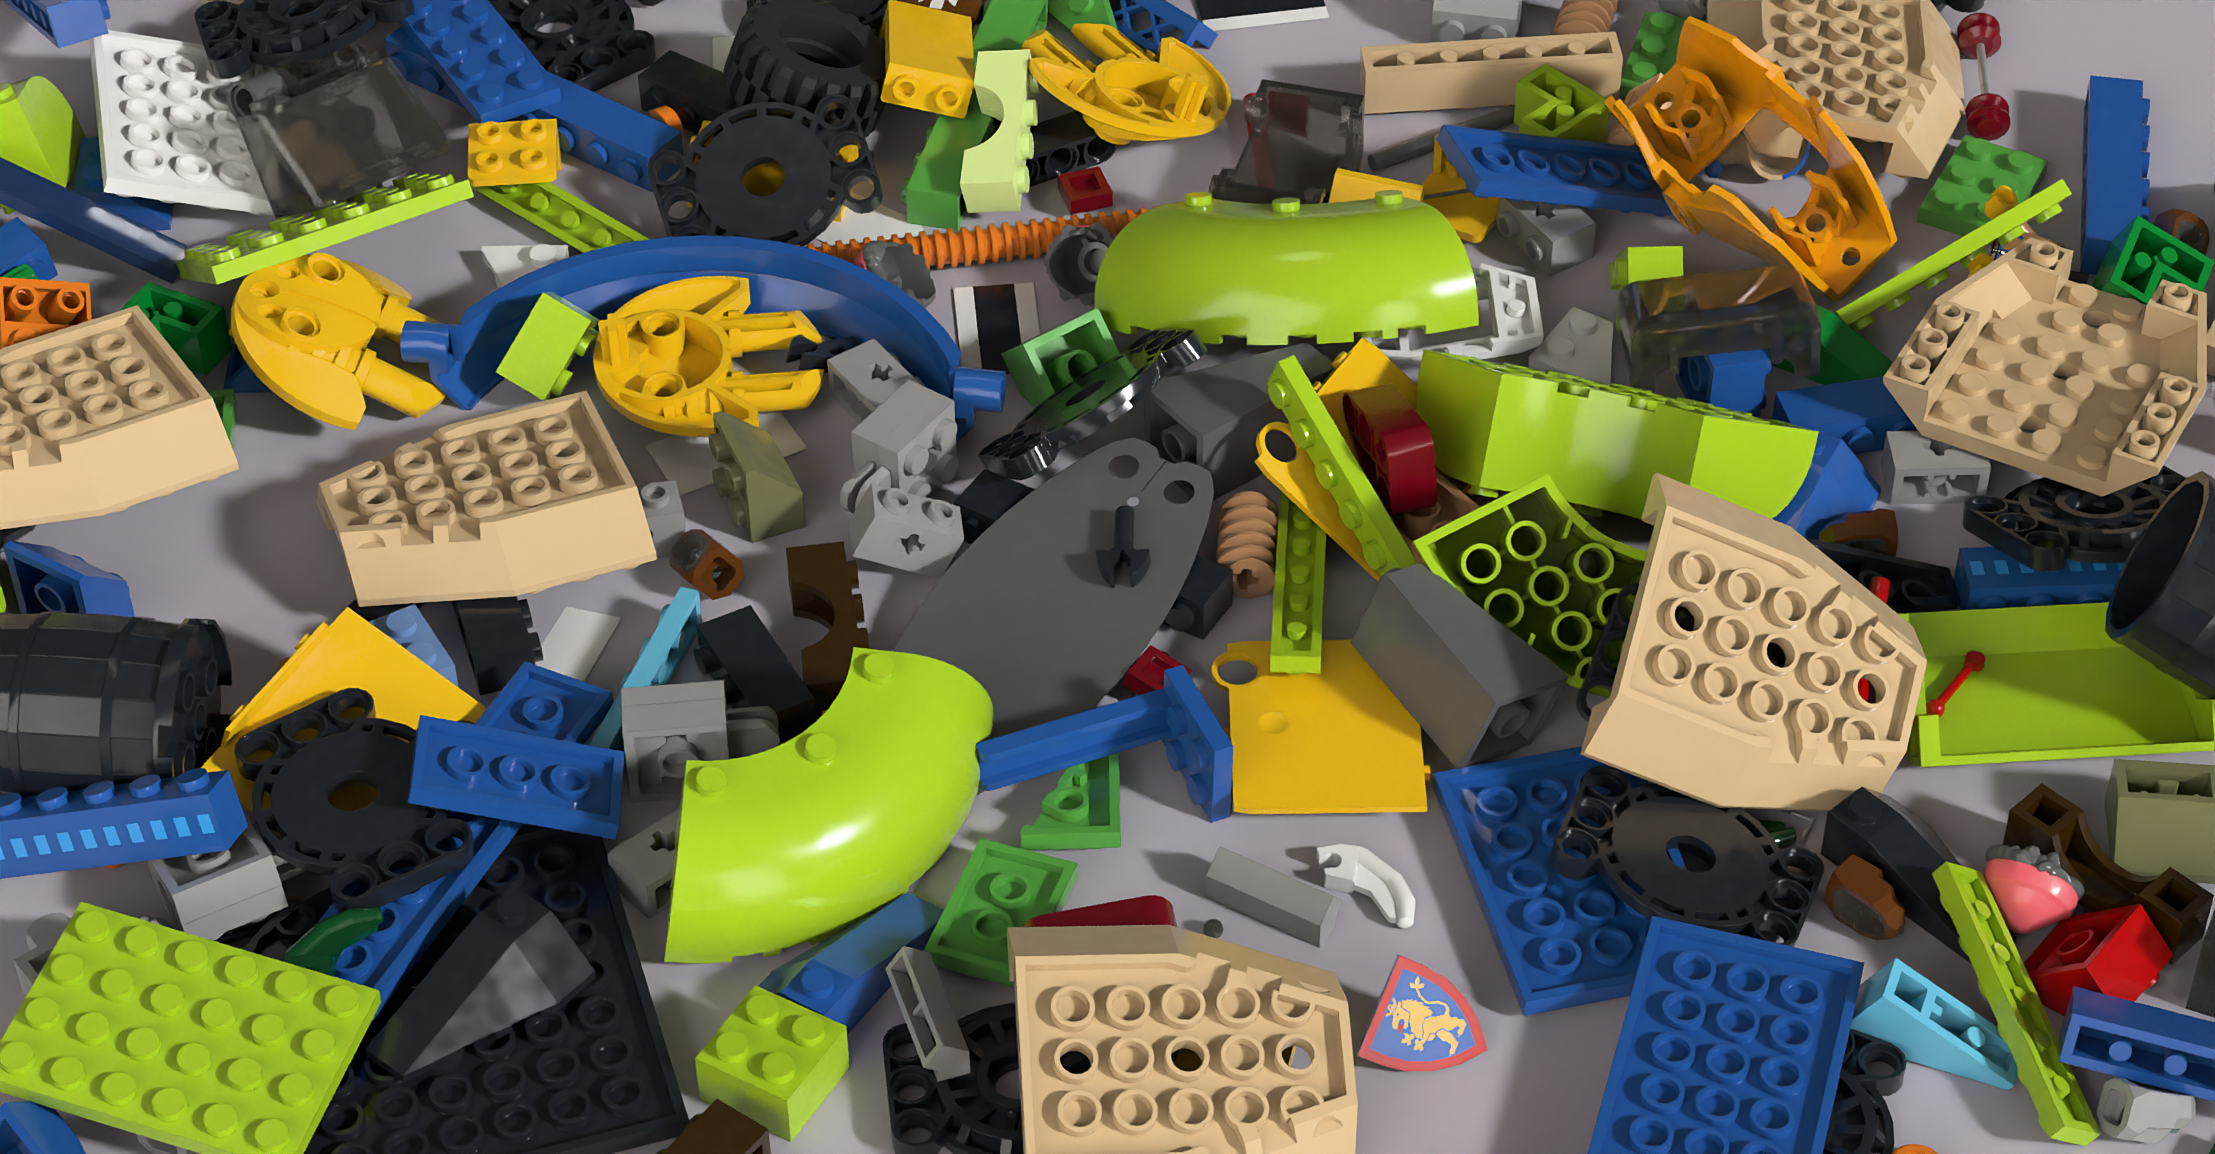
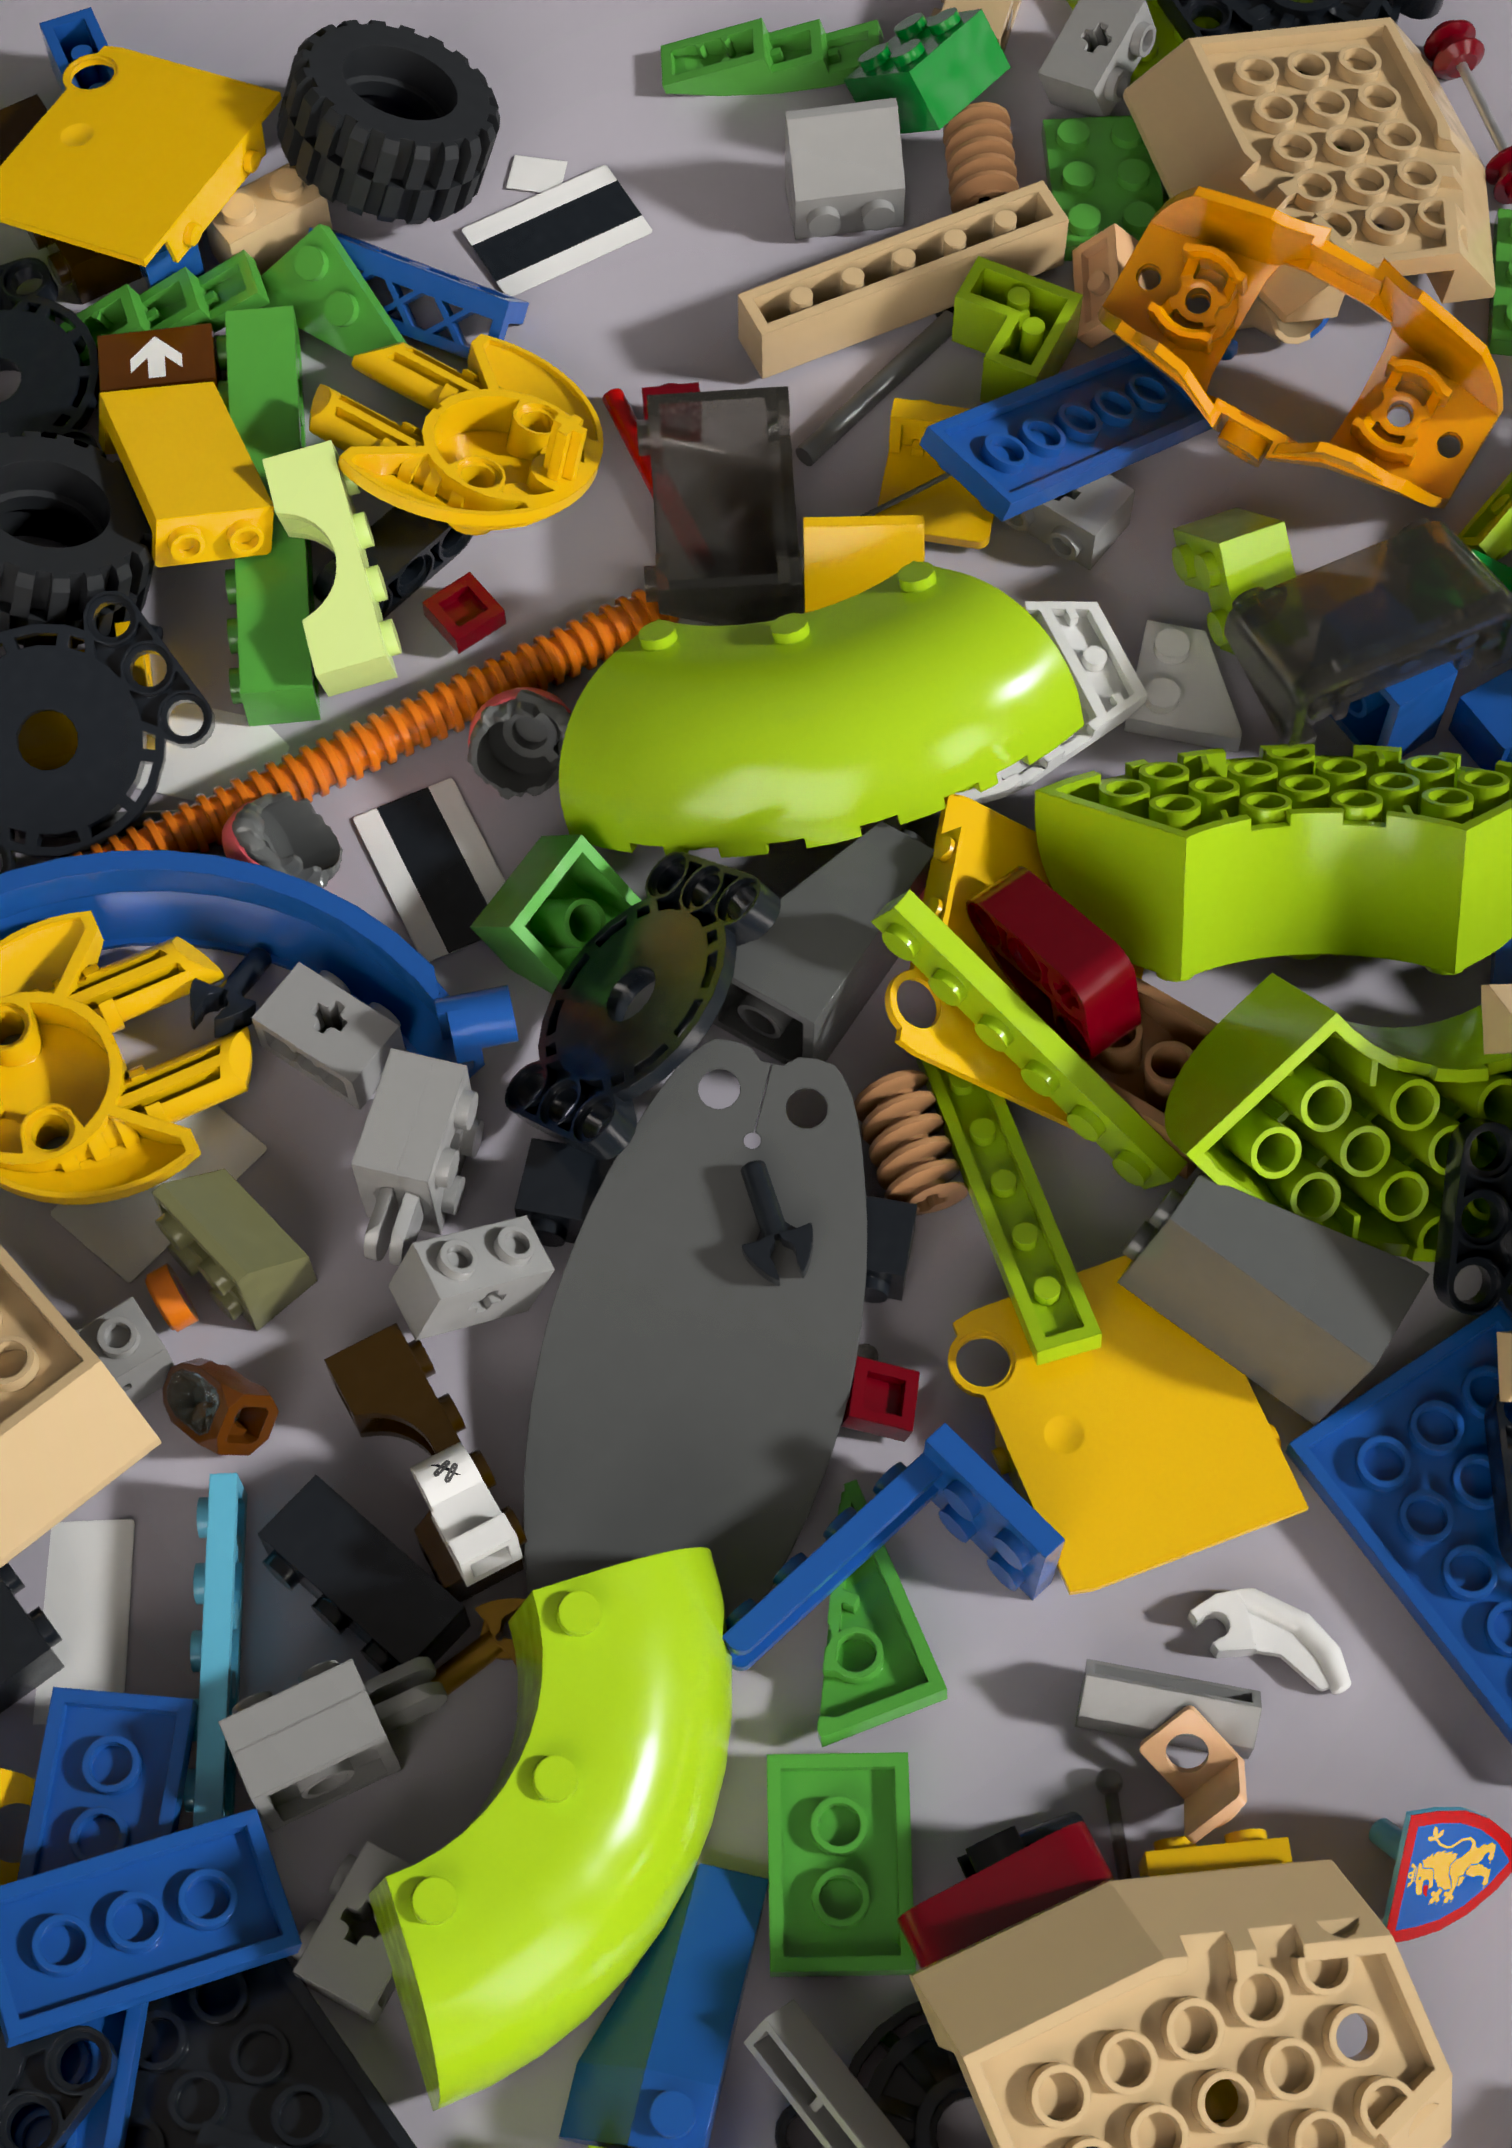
camera: 20 degrees left, 20 degrees up
none -> orange tile [145,1263,199,1332]
none -> white leg [410,1442,523,1587]
none -> light nougat bracket [1140,1705,1247,1844]

